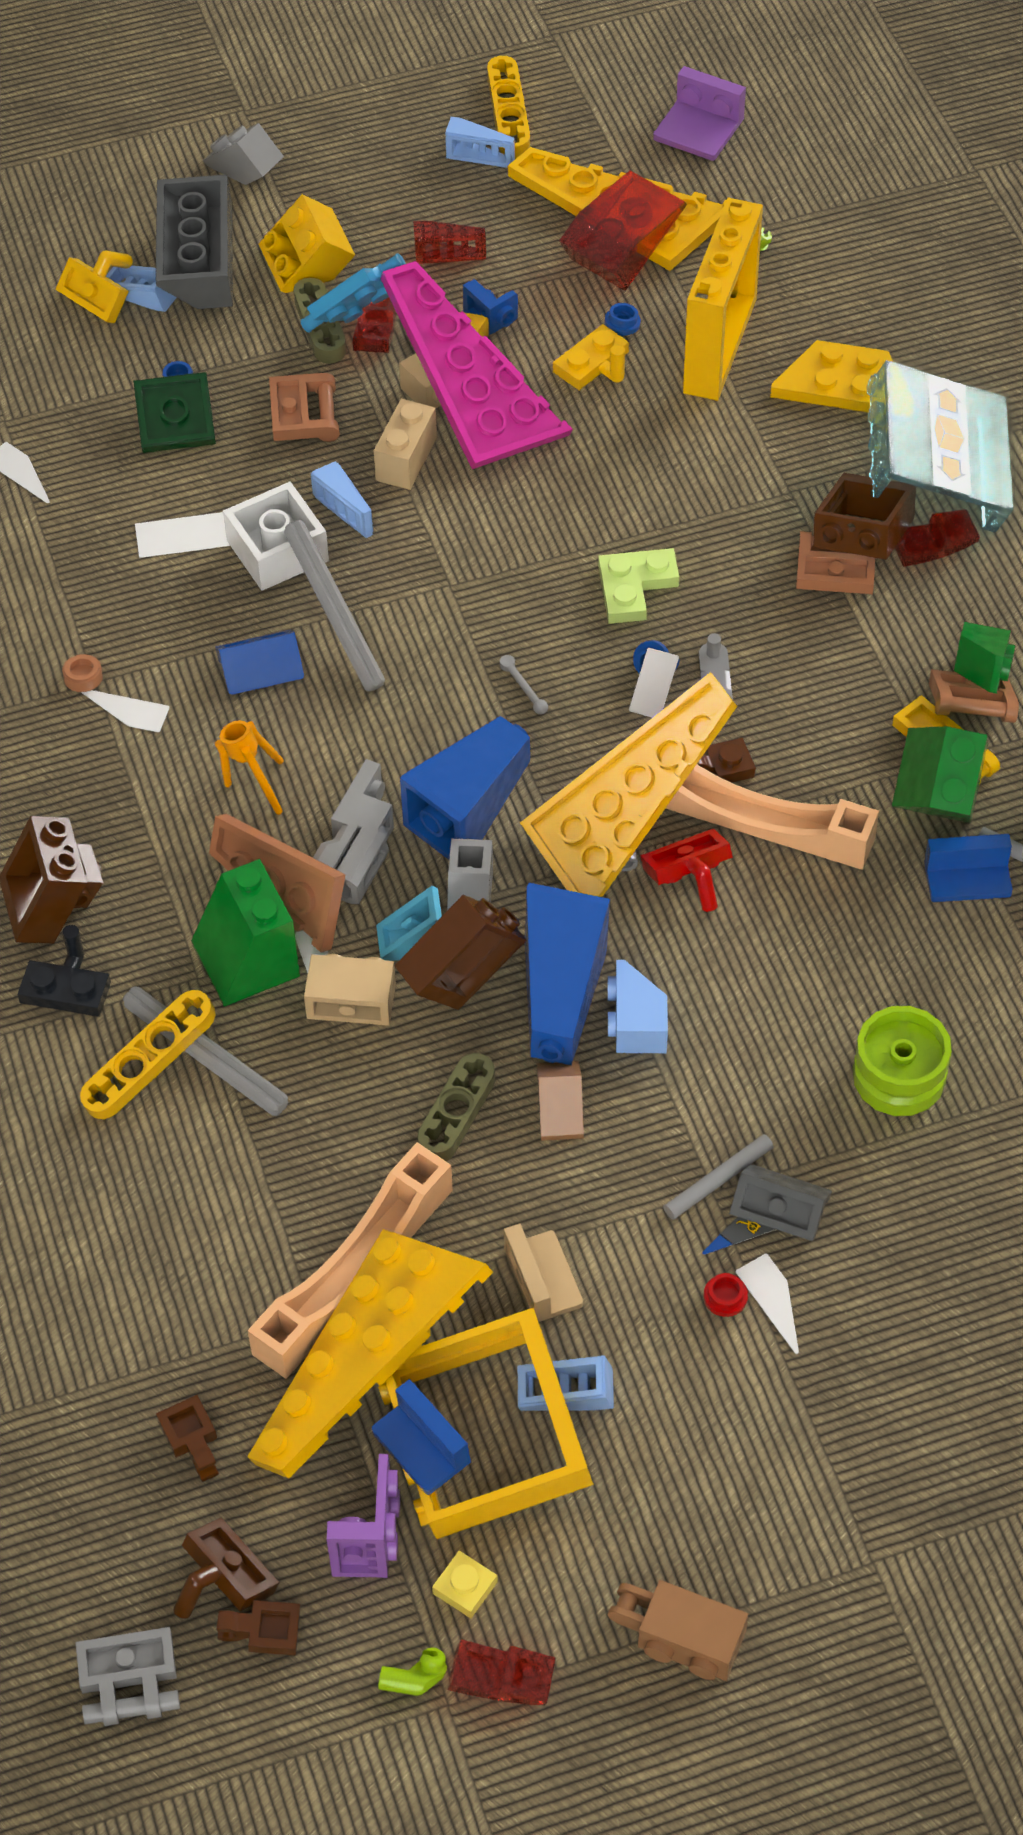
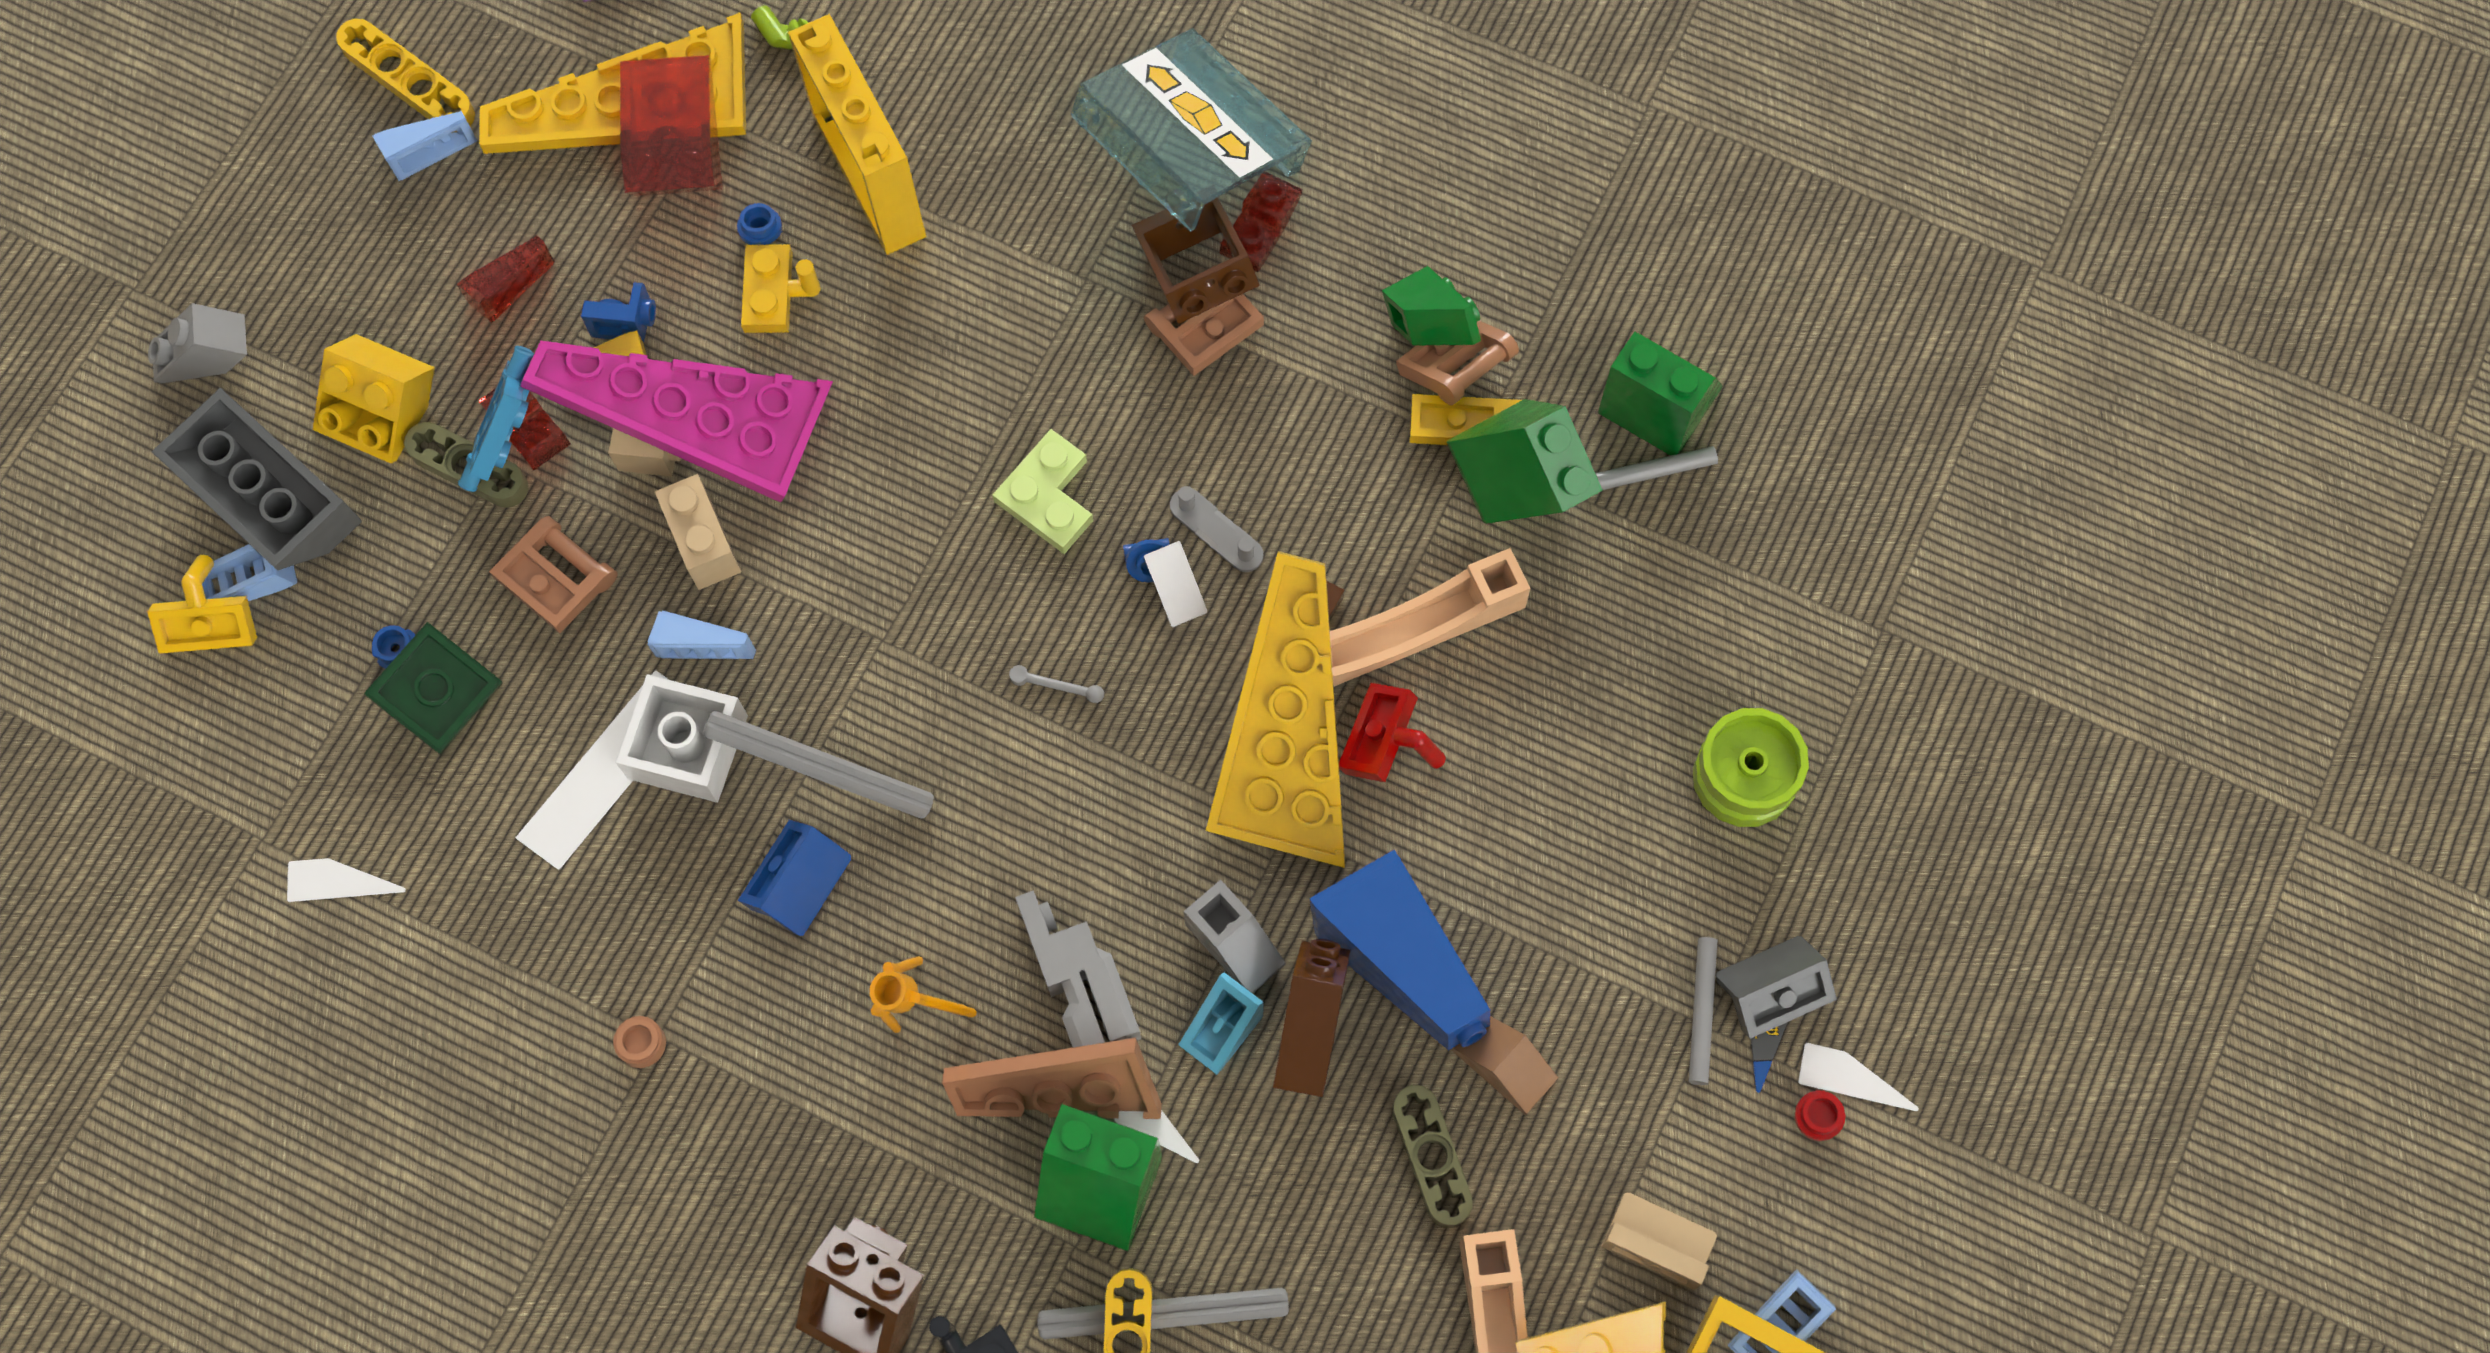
camera: 45 degrees left, 15 degrees up
white sticker [81,690,170,732] -> none
tan brick [304,954,396,1026] -> none
blue slope [400,716,530,860] -> none
light blue slope [608,960,668,1053] -> none
yellow wing [770,340,912,419] -> none
blue panel [924,834,1013,902] -> none

